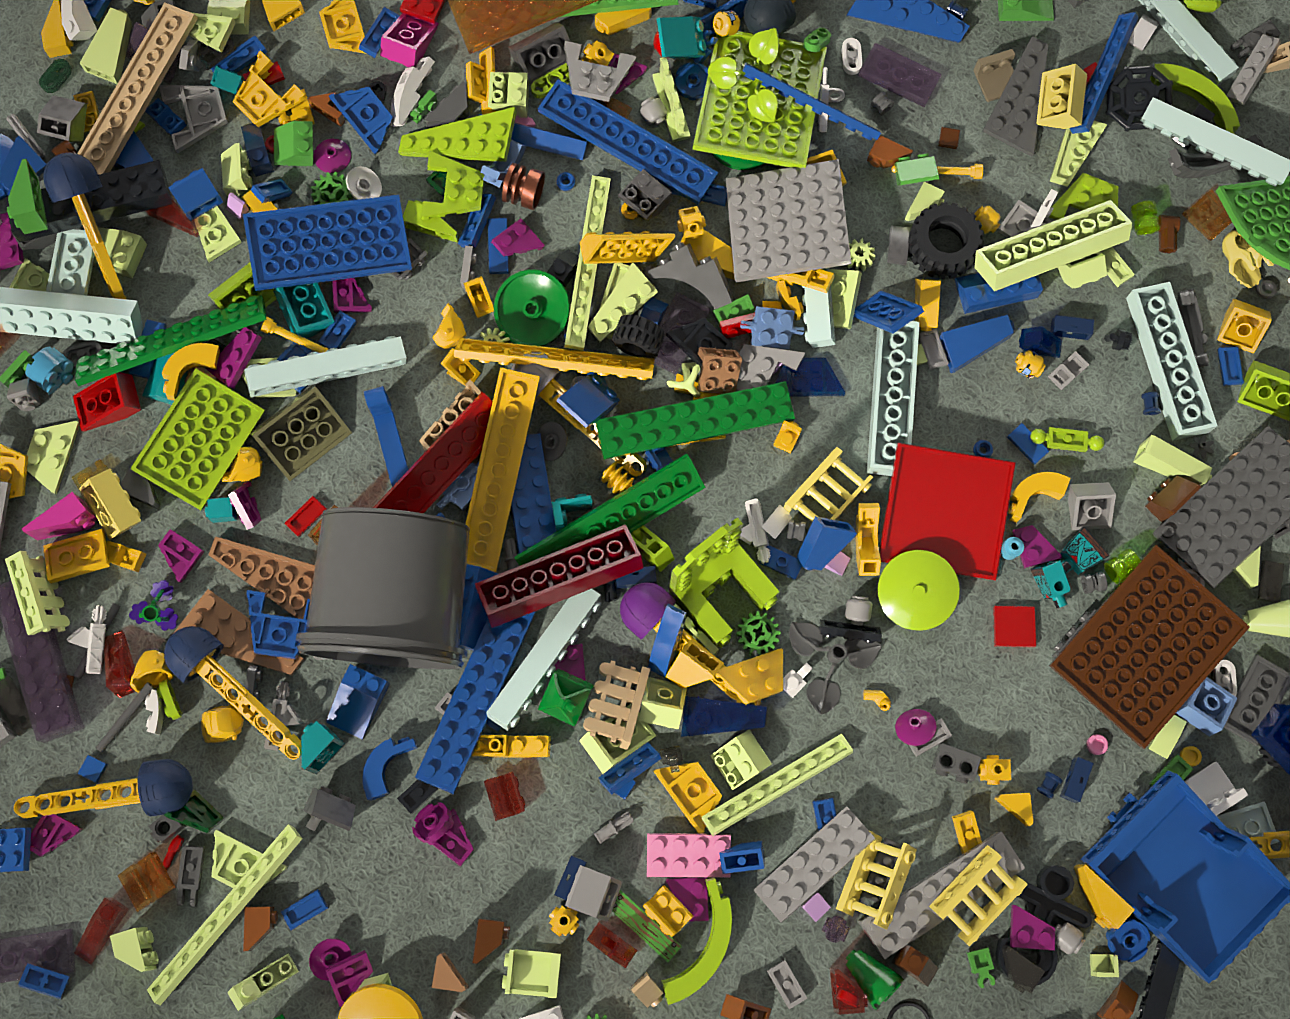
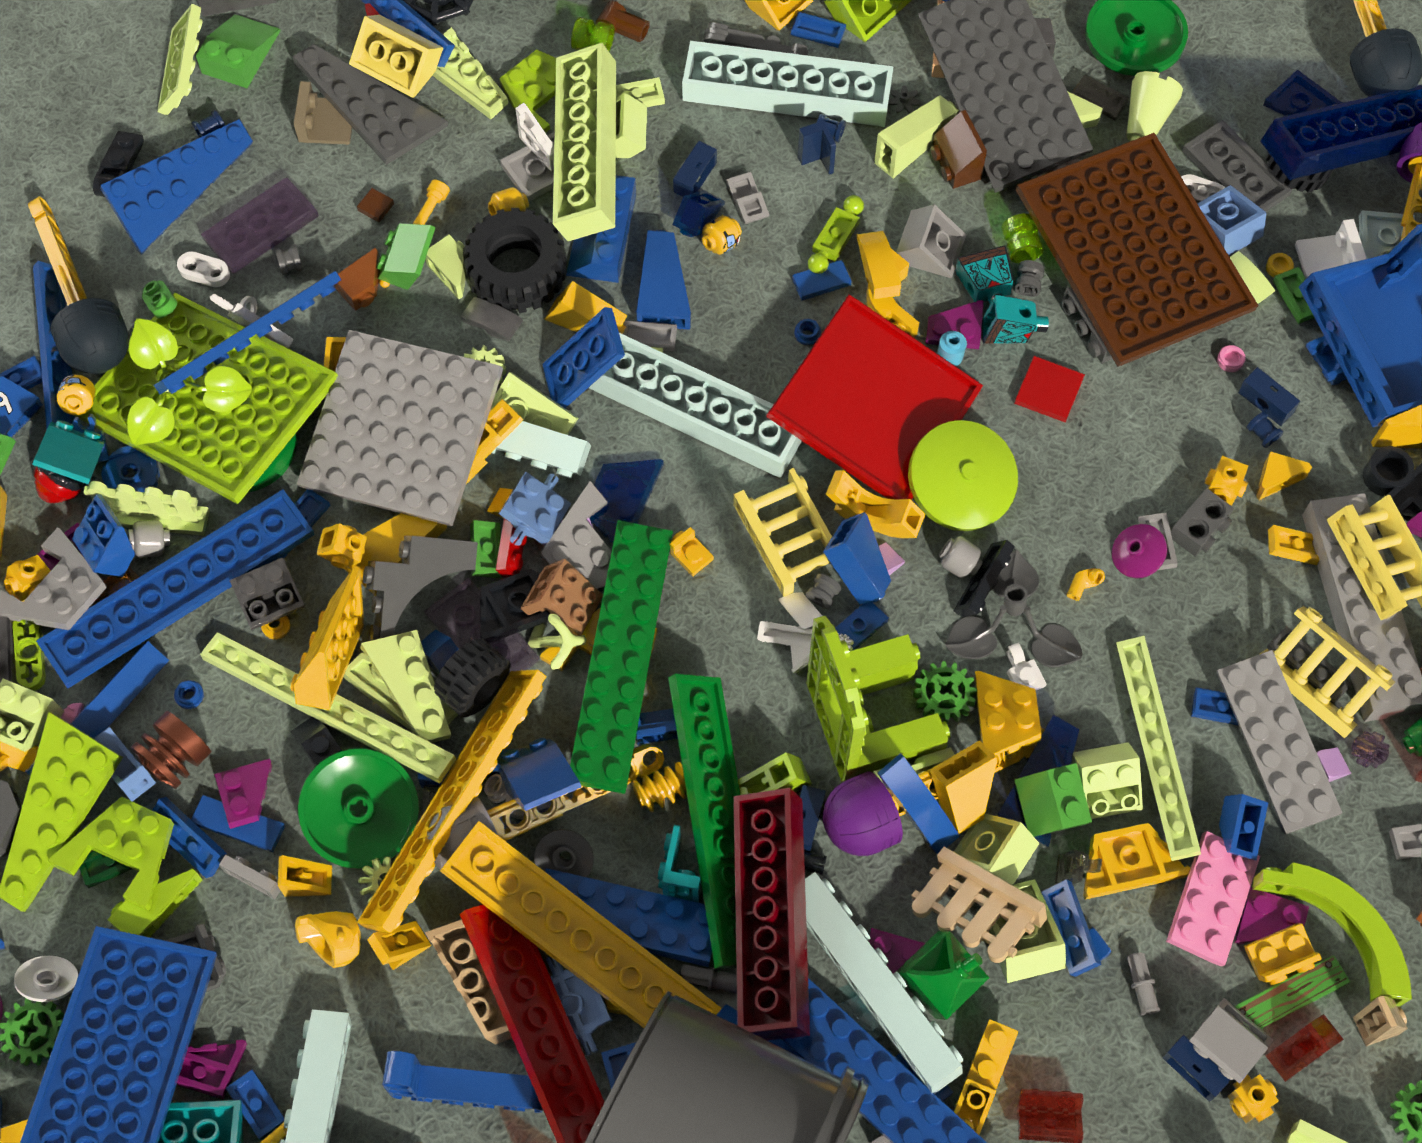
camera: 65 degrees left, 10 degrees down
yellow slope [776,280,804,321] -> none
black piece [1104,328,1132,351] -> none
none -> blue slope [72,493,135,577]
none -> dark blue panel [798,120,836,175]
none -> yellow slope [857,231,901,300]
none -> bright green slope [1014,763,1092,837]

